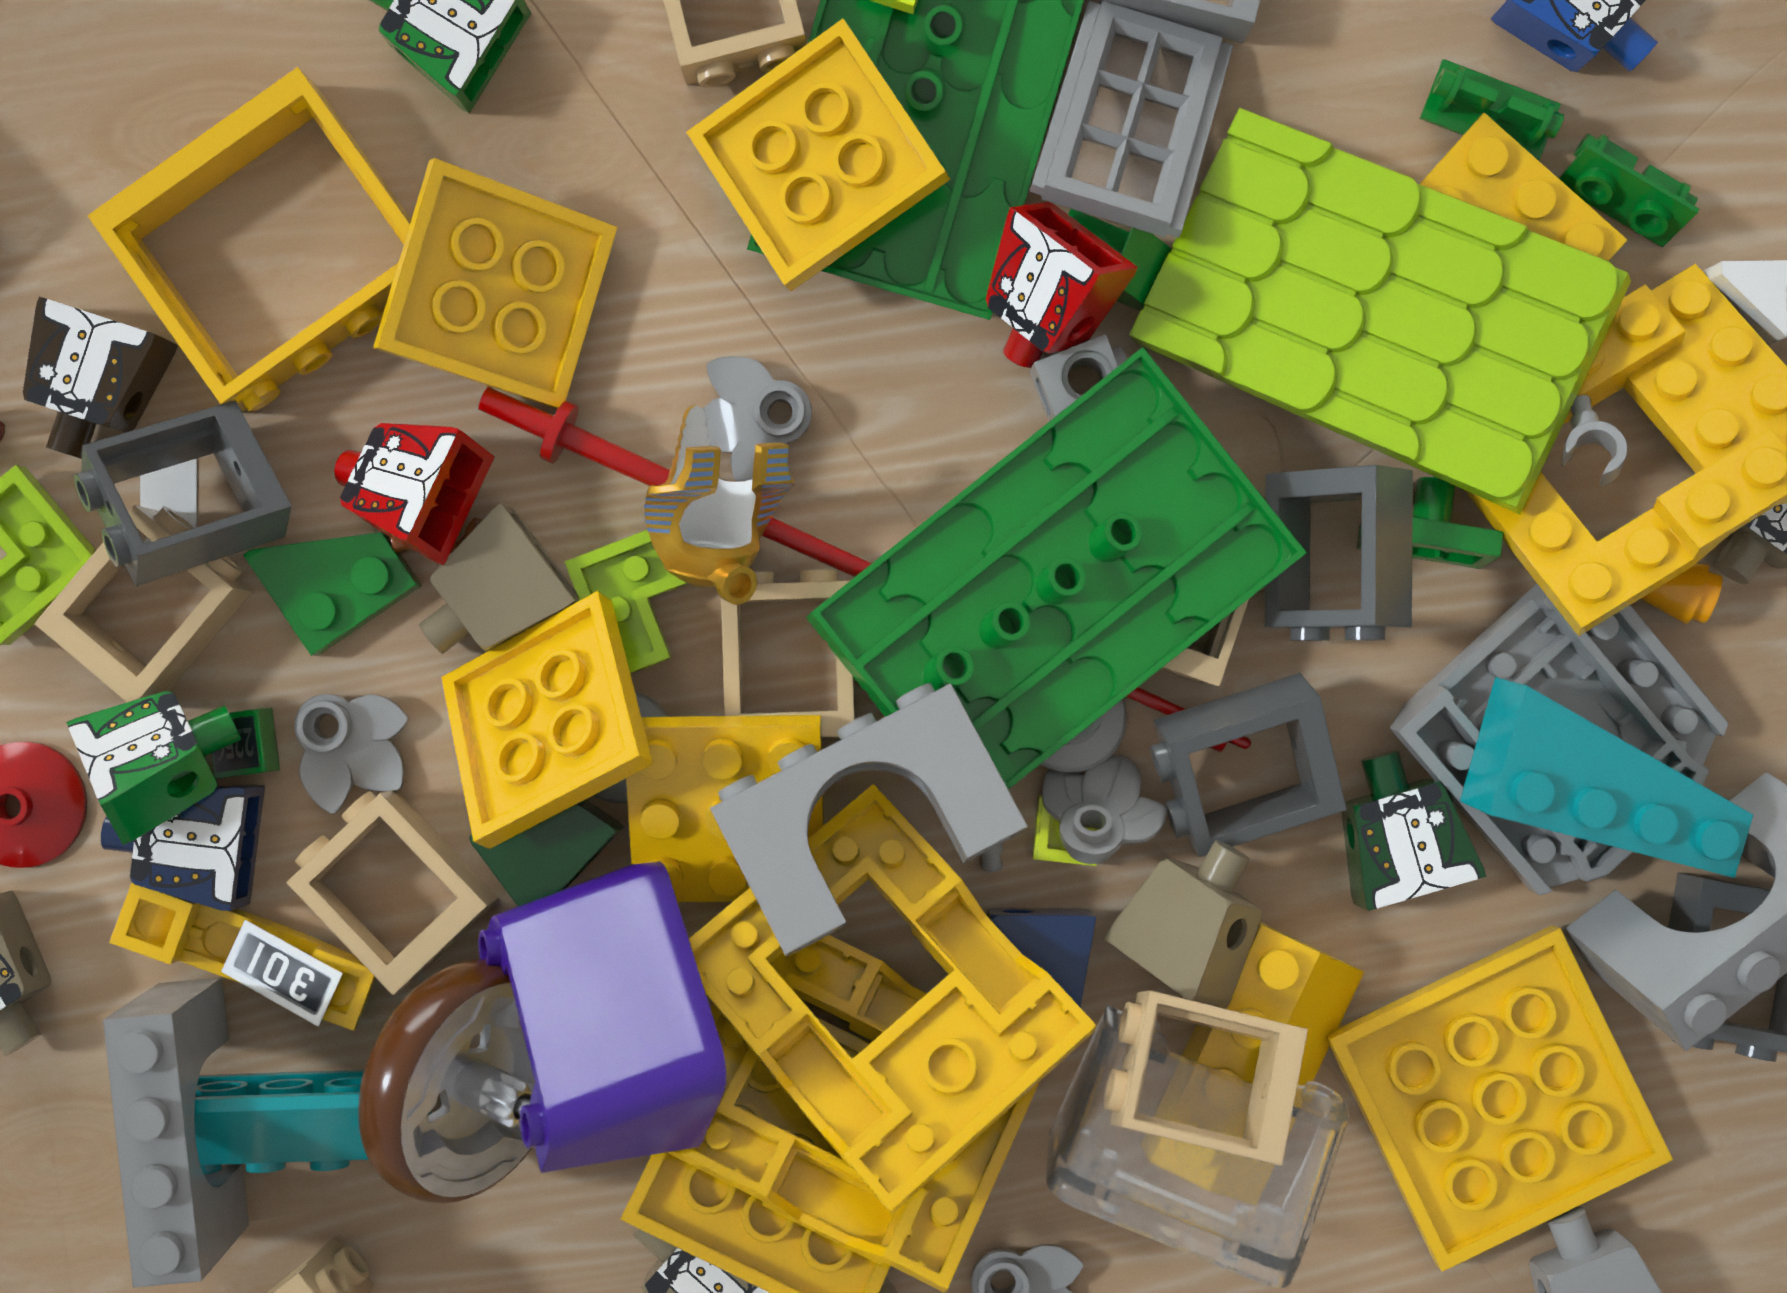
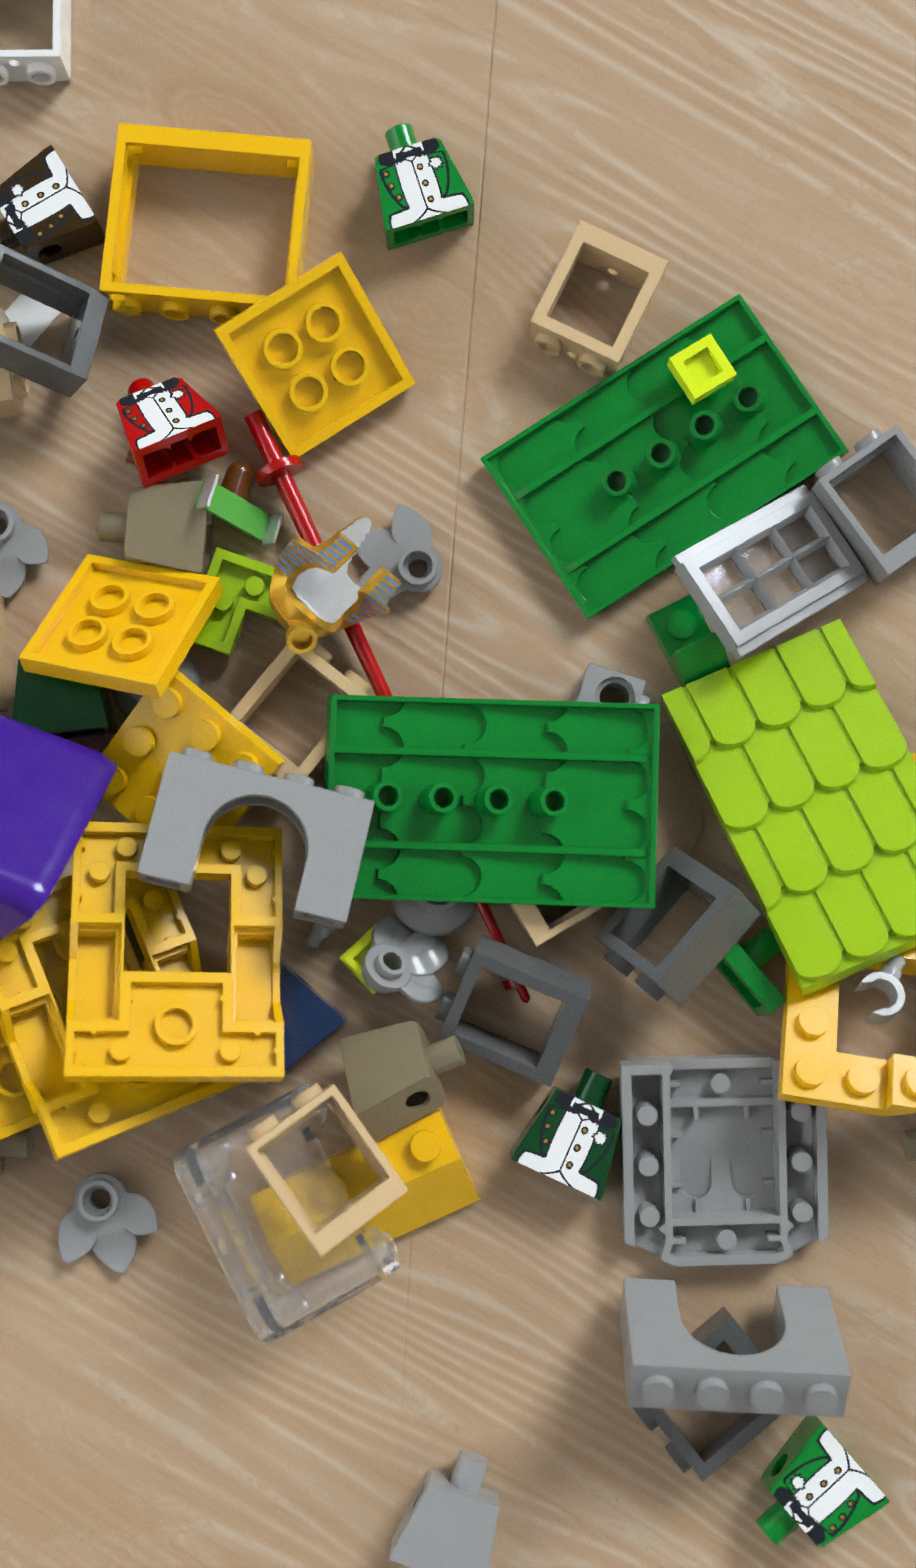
camera: 35 degrees right, 5 degrees down
green wing [243,532,422,656] -> none
yellow plate [686,19,950,291] -> none
torso [986,202,1138,368] -> none
yellow plate [1326,925,1673,1272] -> none
teal wedge [1460,677,1753,878] -> none
light orange cone [1641,563,1723,625] -> none
none -> piece [195,461,284,546]

